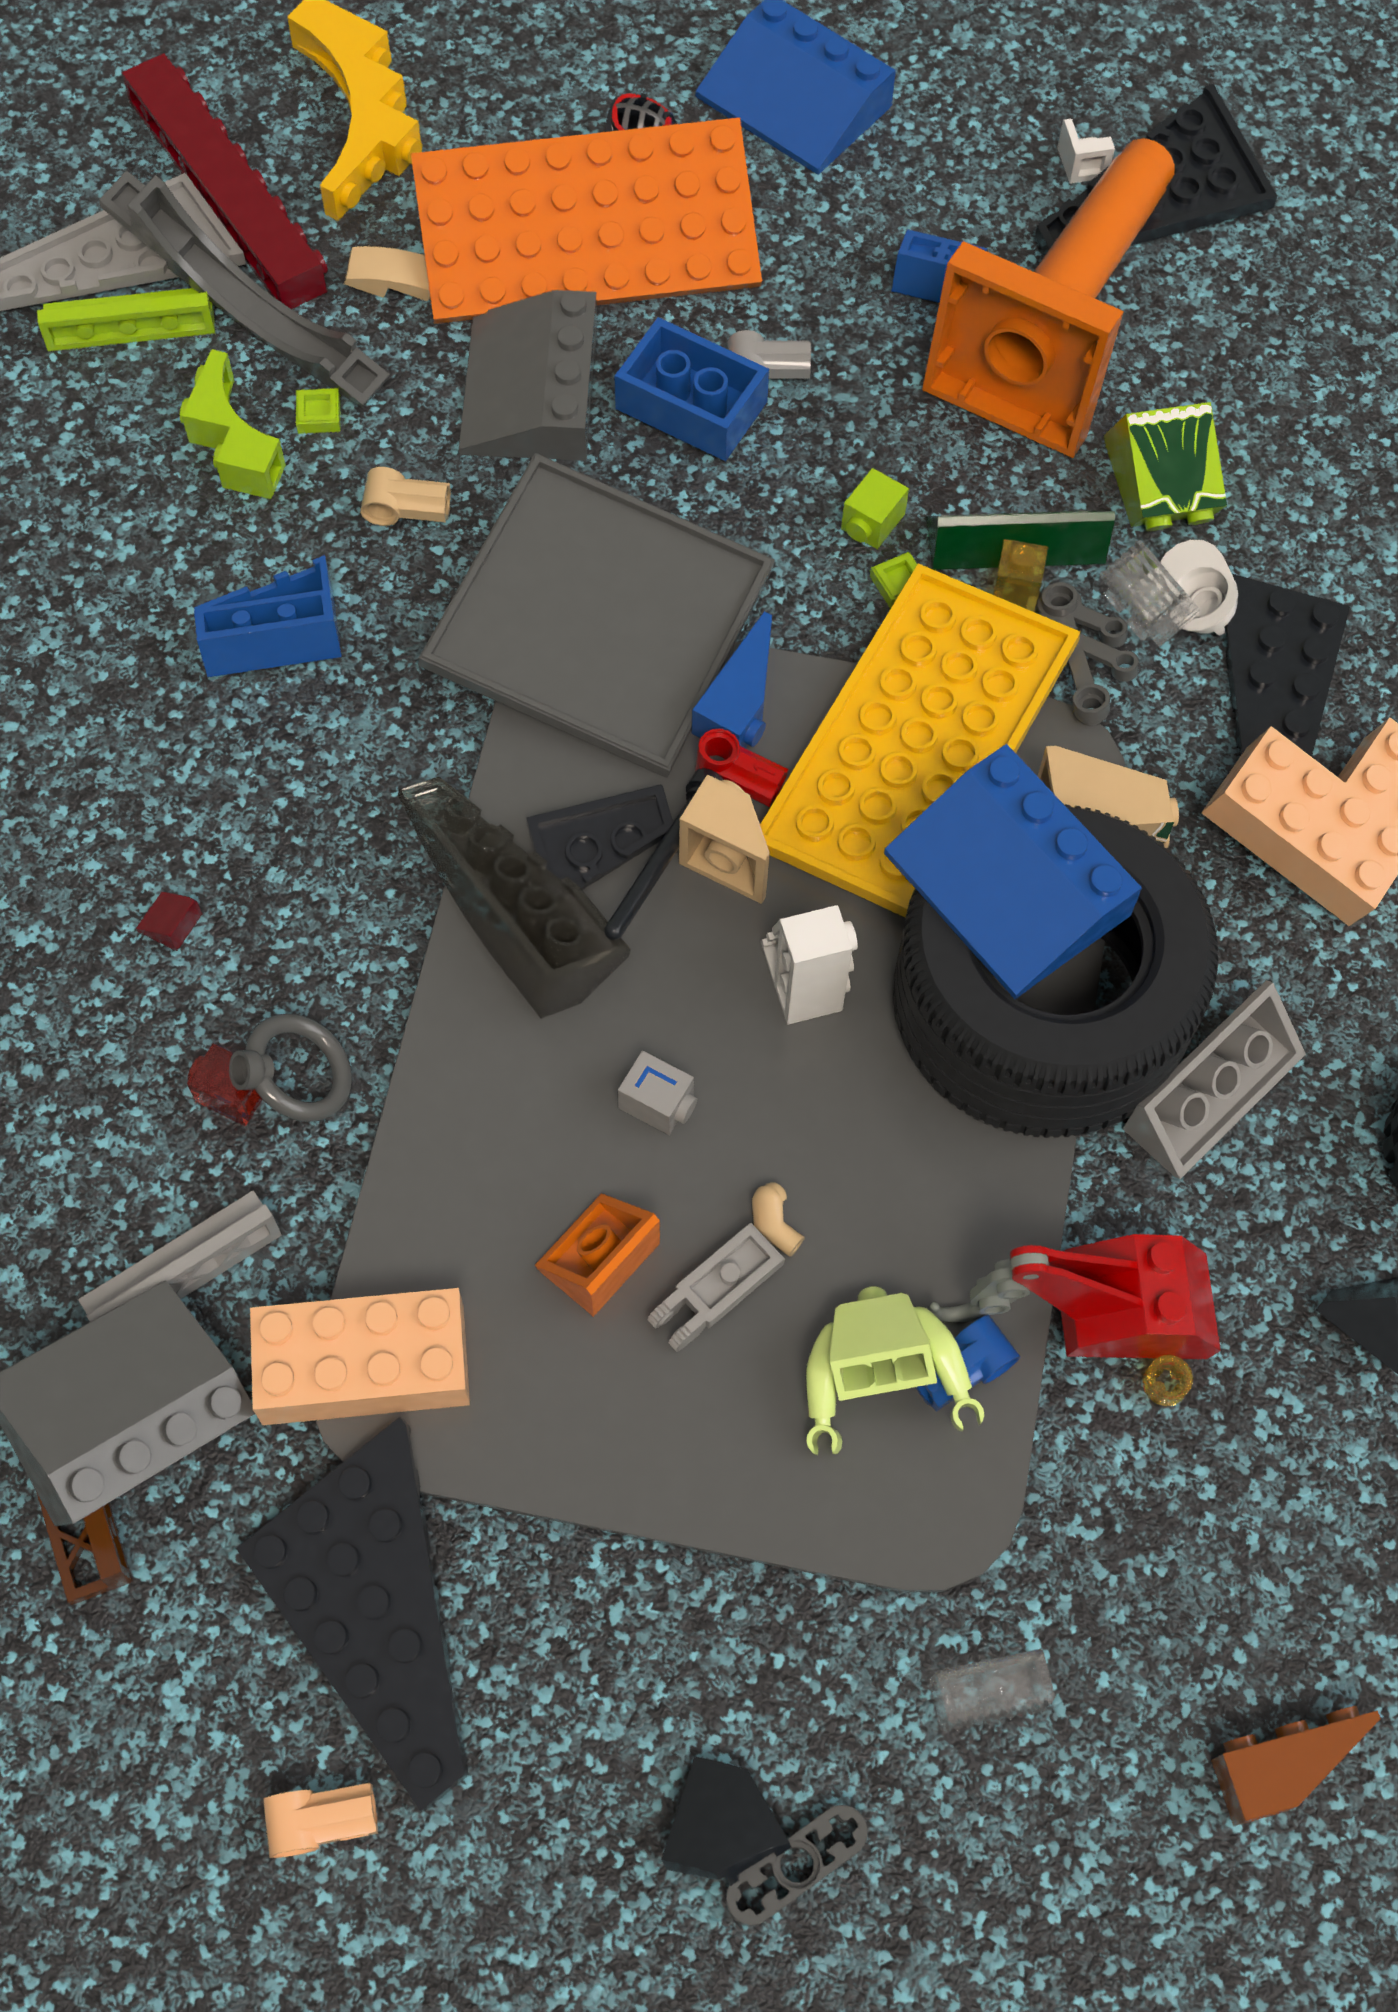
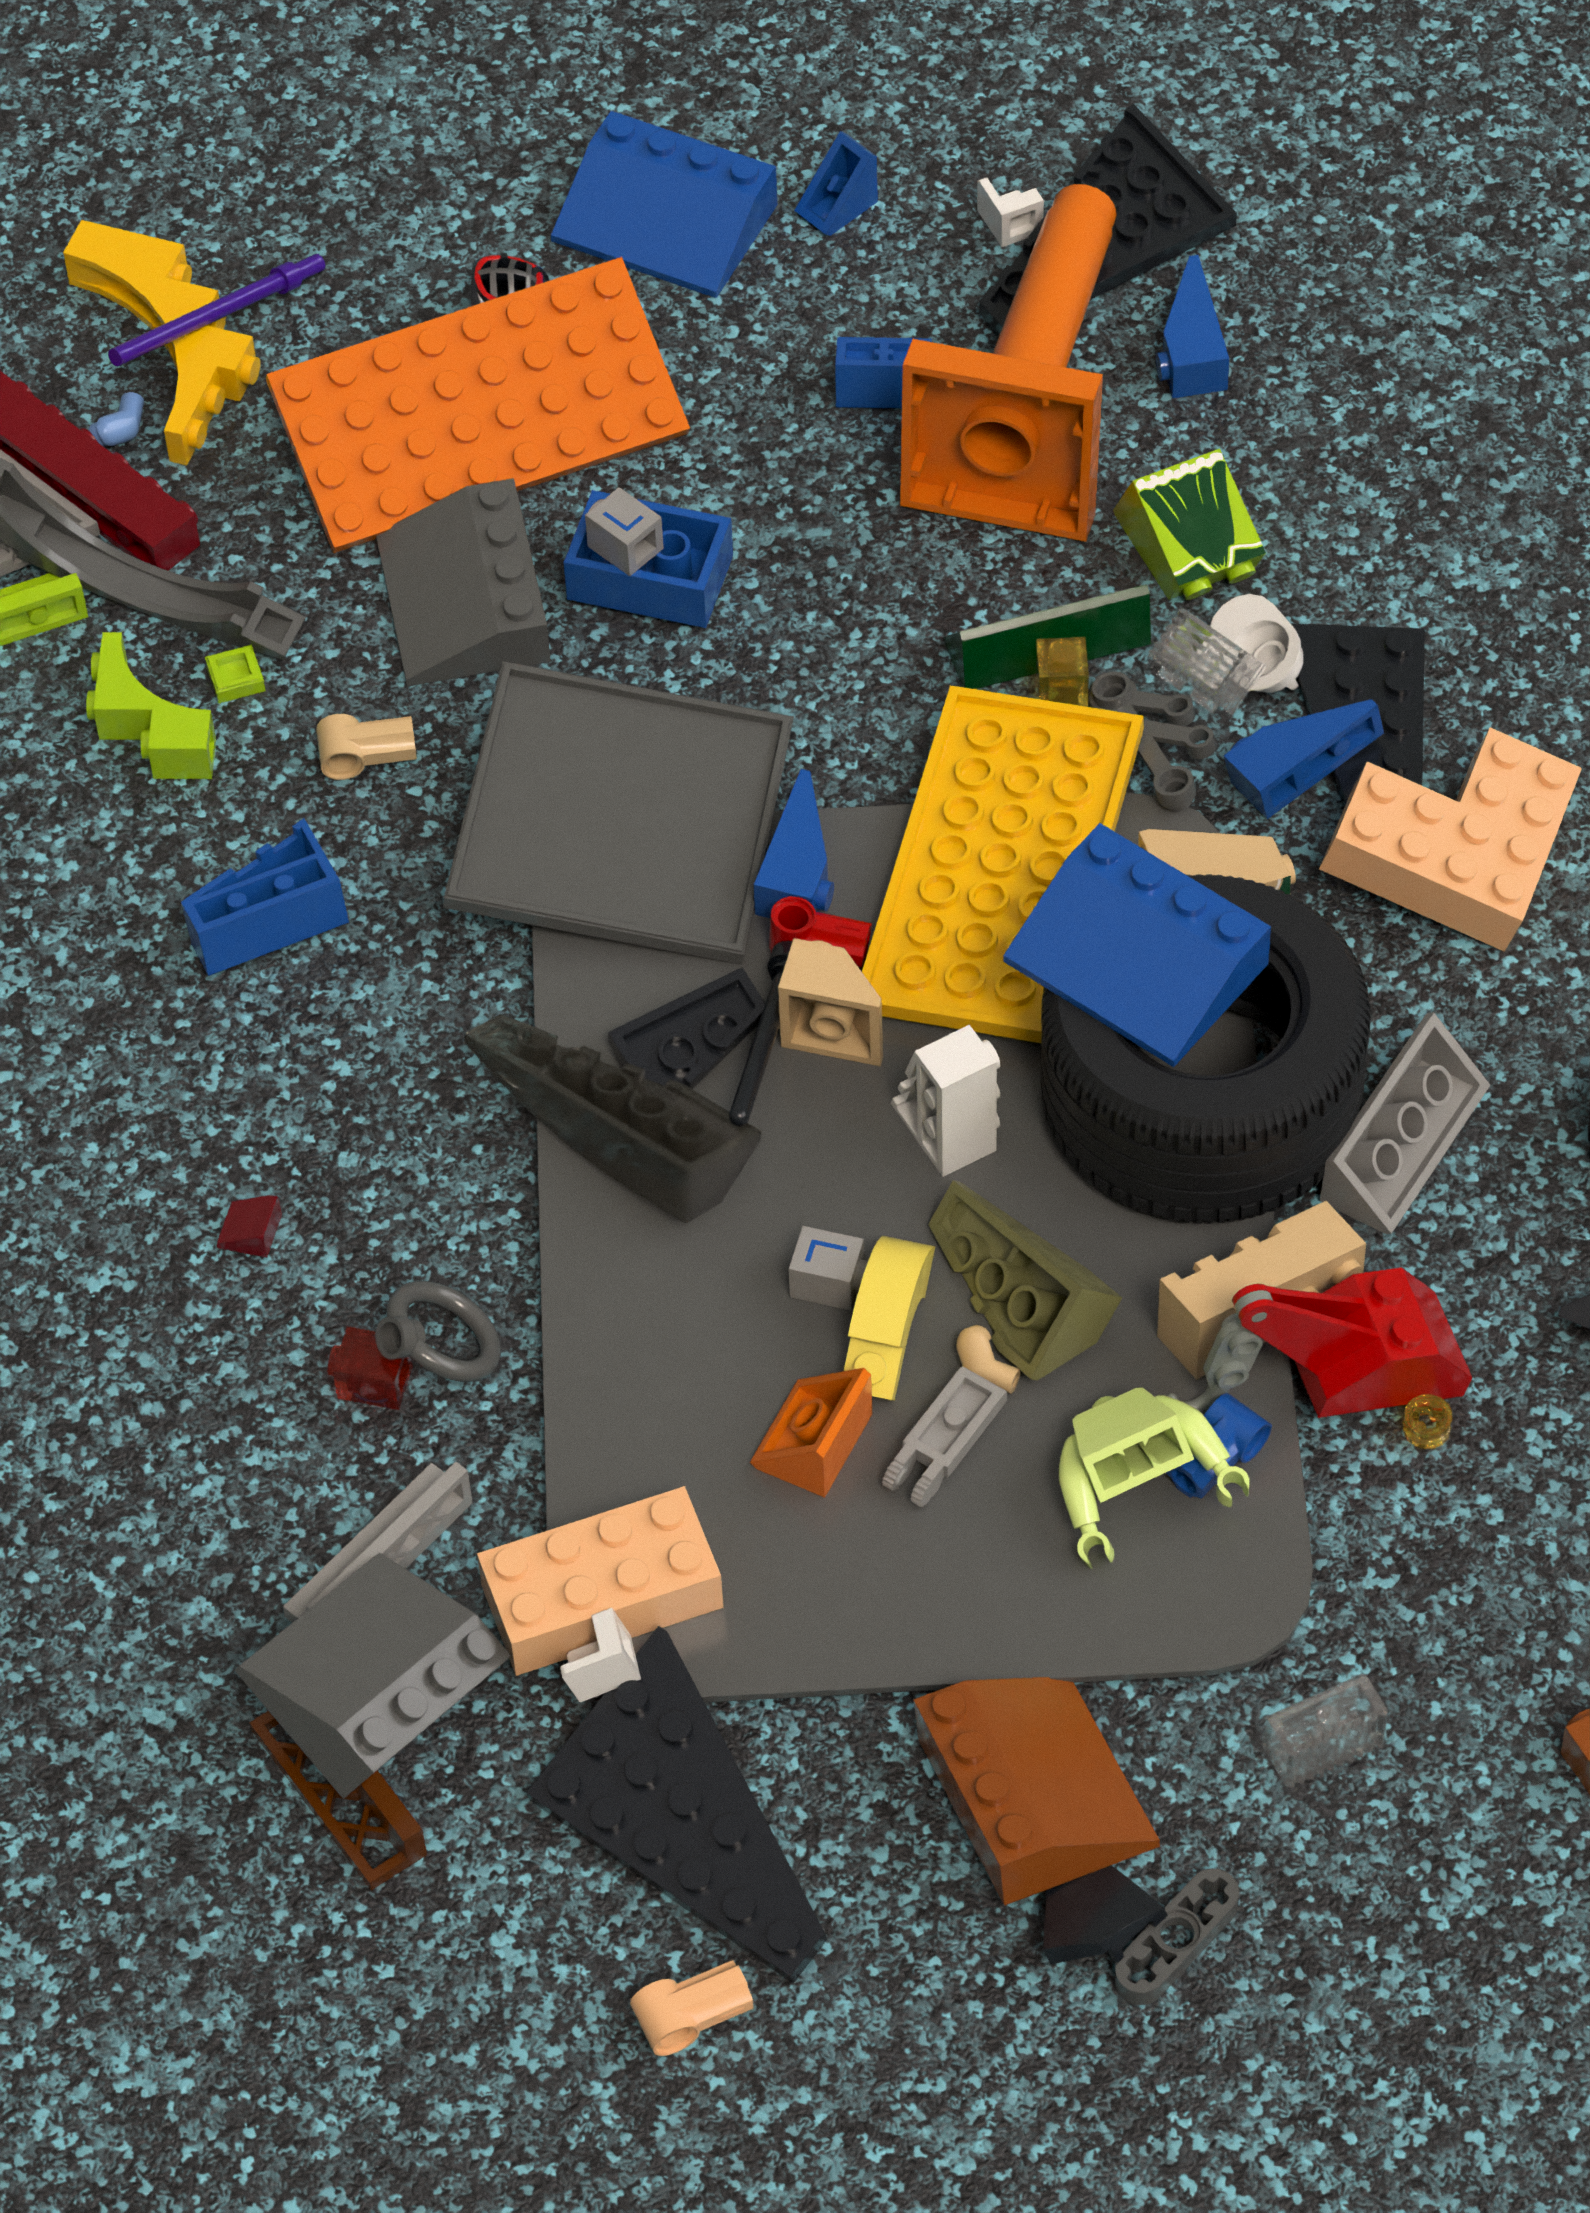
camera: 10 degrees left, 10 degrees down
tan slope [344,246,430,301] -> none
light grey piece [727,330,811,379] -> none
lime brick [841,468,909,549] -> none
lime tile [870,552,917,609] -> none
none -> medium blue arm [88,392,144,447]
none -> dark purple bar [108,254,325,367]
none -> white panel [560,1608,641,1702]
none -> light grey brick [585,487,664,576]
none -> blue slope [794,131,878,236]
none -> light yellow arch [844,1236,935,1401]
none -> dark orange slope [913,1677,1160,1906]
none -> olive wedge [928,1180,1122,1381]
none -> blue slope [1156,255,1229,399]
none -> tan wedge [1157,1201,1366,1380]
none -> blue slope [1224,699,1384,819]

